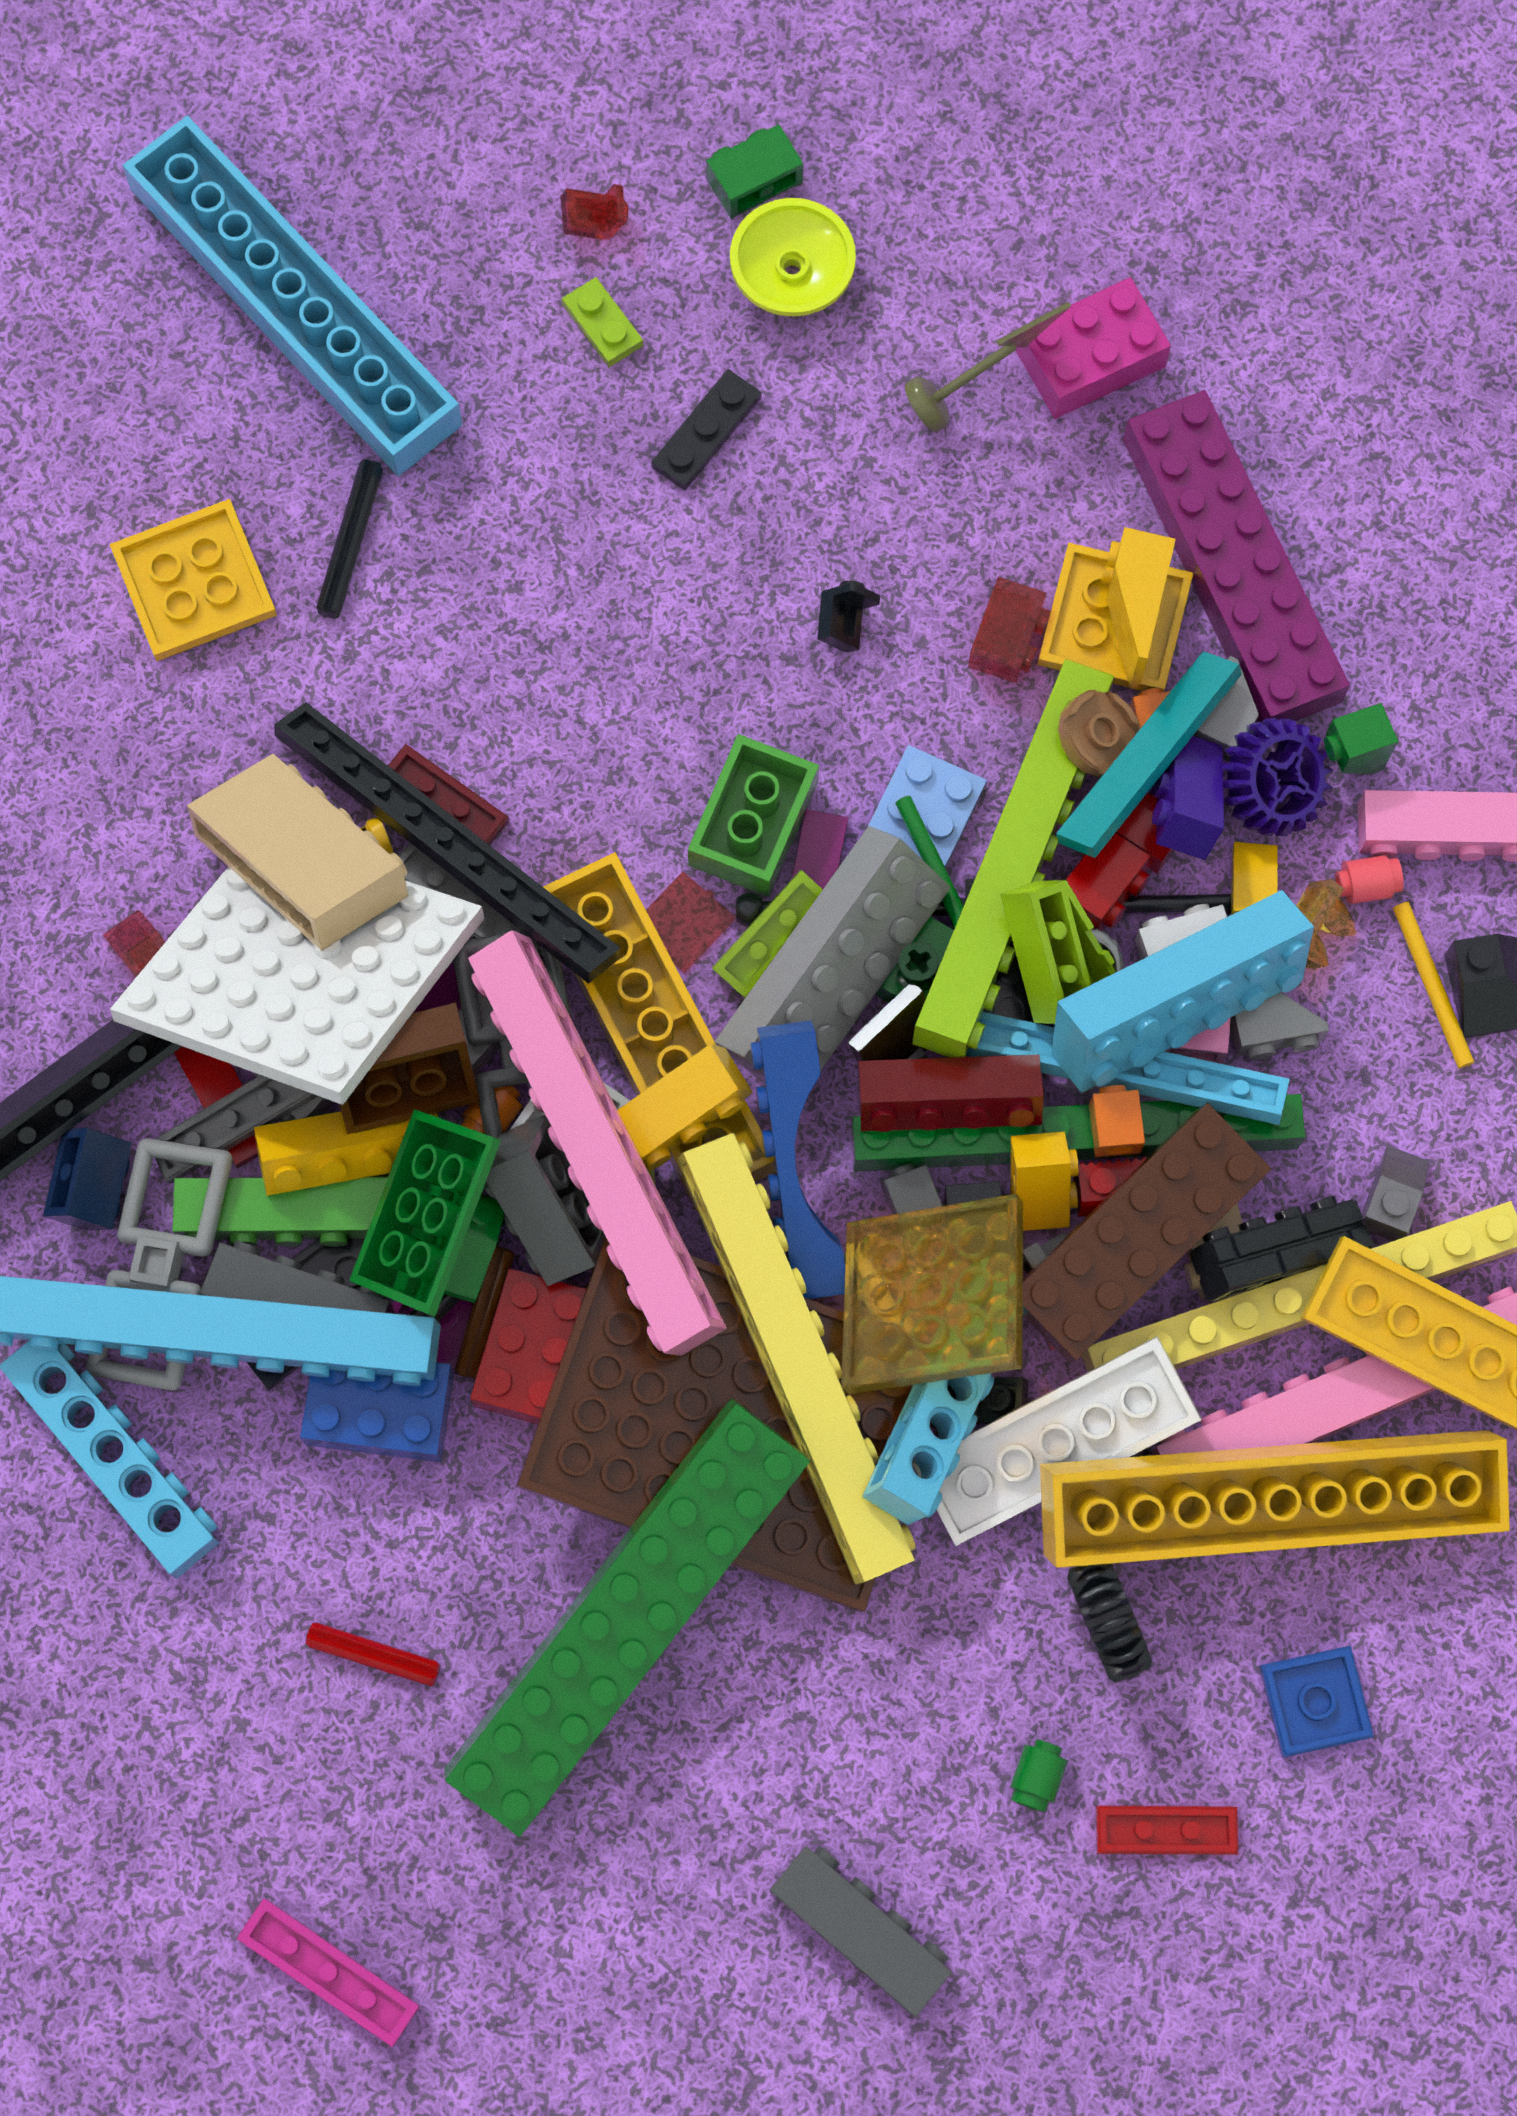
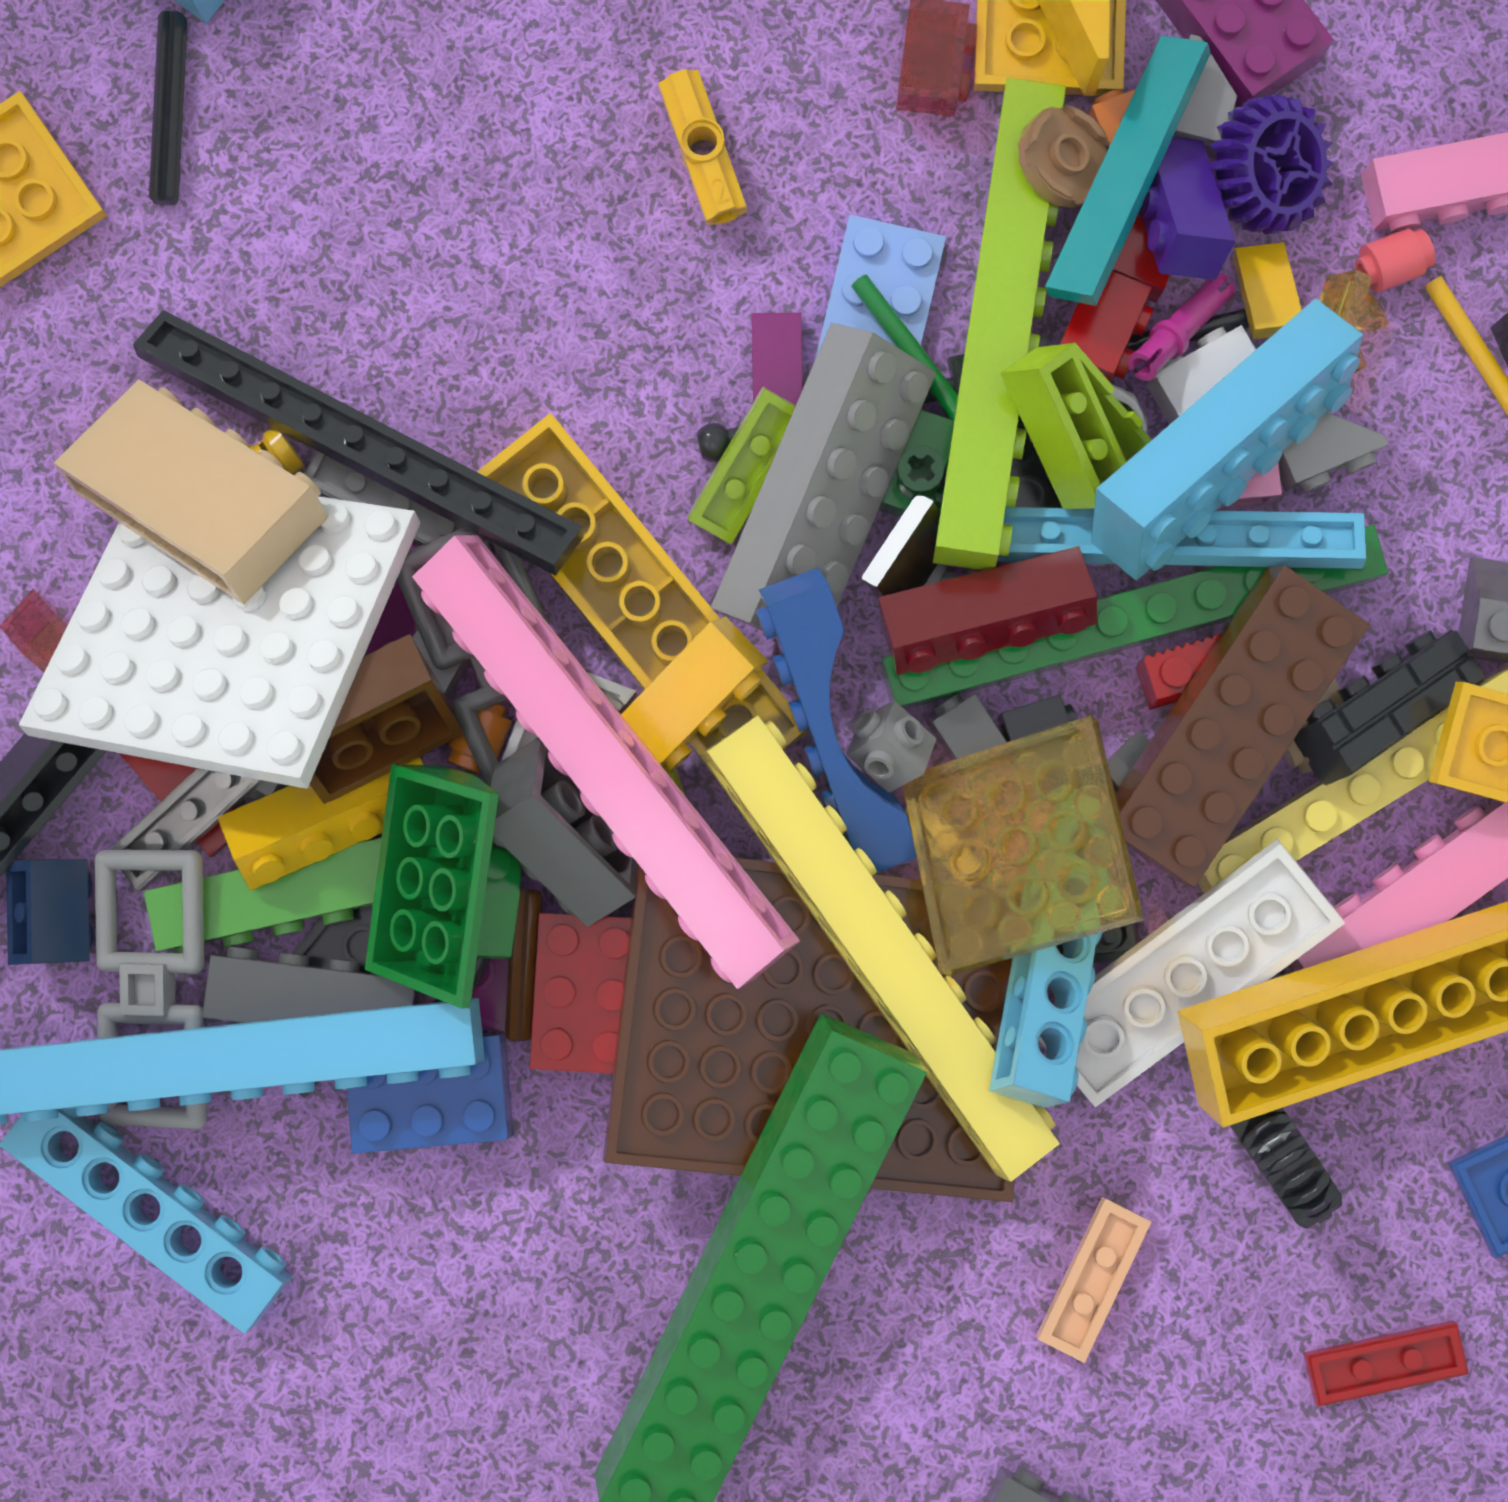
camera: 10 degrees left, 10 degrees up
red axle [305,1622,440,1686] -> none
dark red tile [388,744,510,845] -> none
clear red piece [646,872,736,973] -> none
bright green brick [688,734,819,897] -> none
black bracket [817,581,880,652] -> none
yellow brick [1010,1131,1079,1232] -> none
green brick [1010,1739,1068,1813] -> none
orange brick [1089,1085,1145,1157] -> none
green slope [1324,702,1399,774] -> none
none -> yellow piece [658,69,747,226]
none -> light grey brick [846,700,937,793]
none -> light nougat plate [1036,1197,1152,1363]
none -> dark pink pin [1128,273,1235,381]

